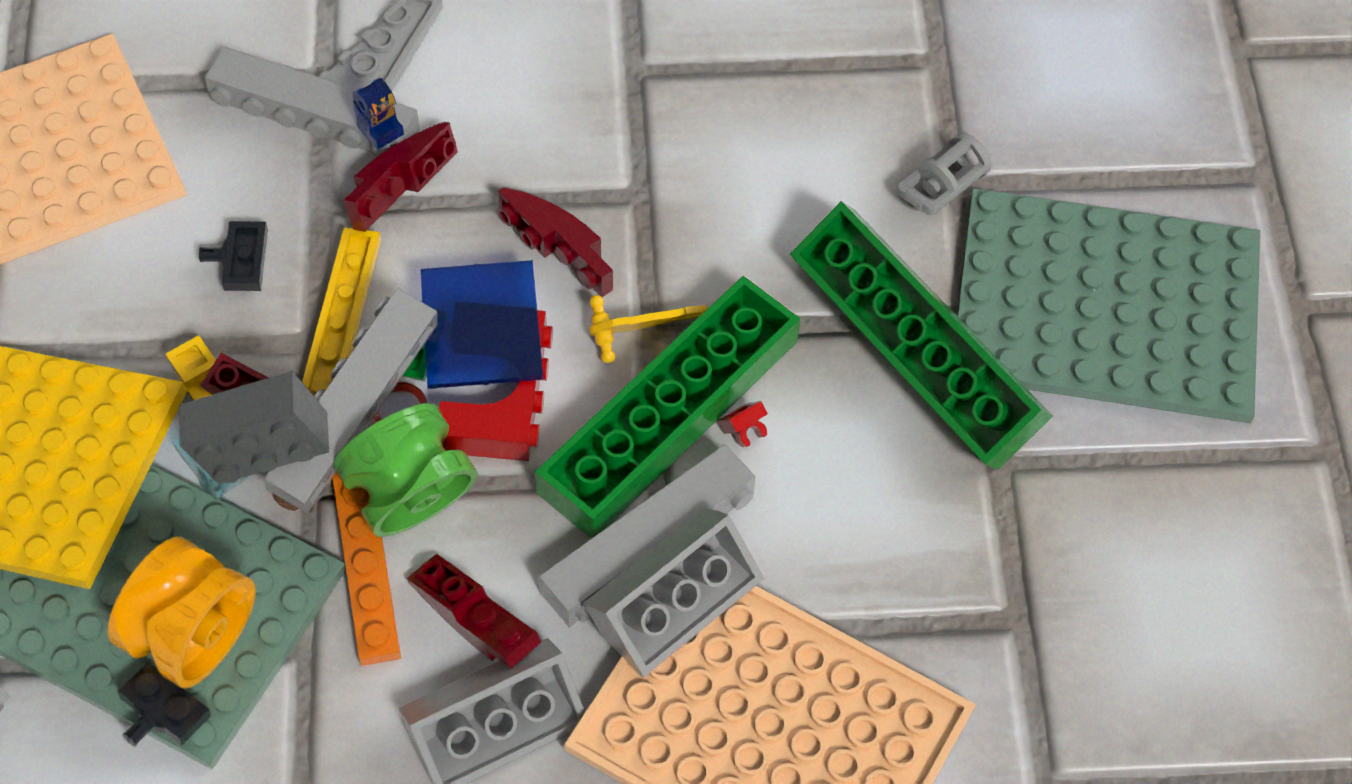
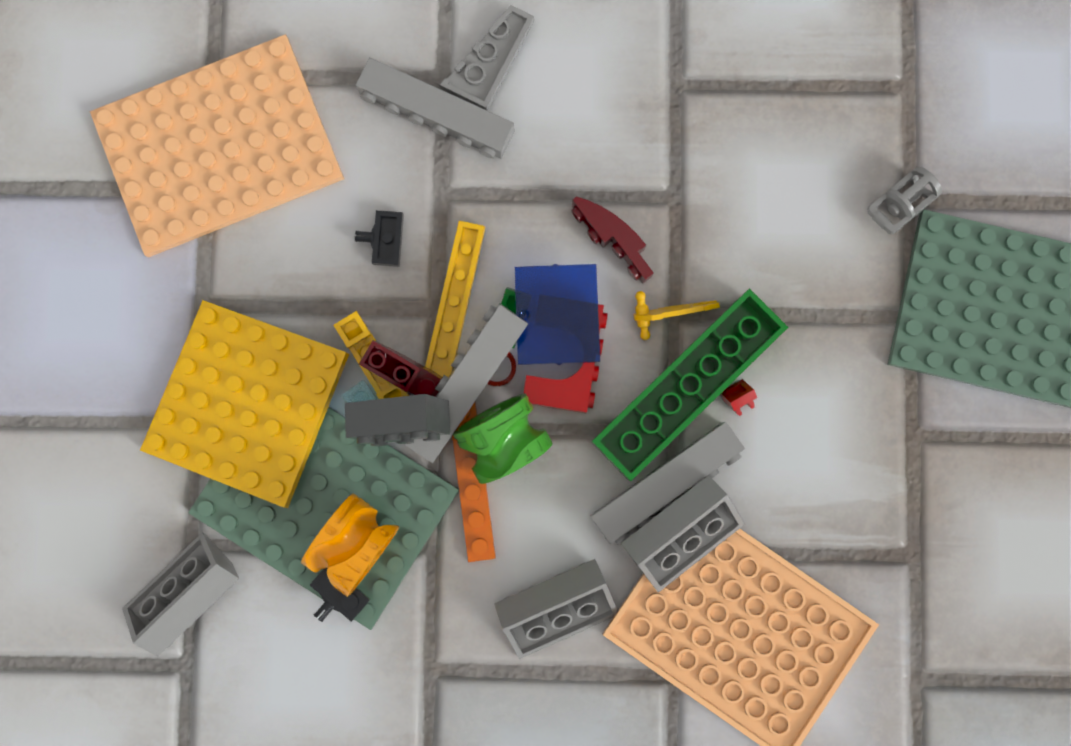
camera: 10 degrees right, 25 degrees up
dark red slope [343,122,458,232] -> none
clear blue leg [353,77,404,150] -> none
dark red slope [406,553,541,669] -> none
green brick [790,201,1053,470] -> none

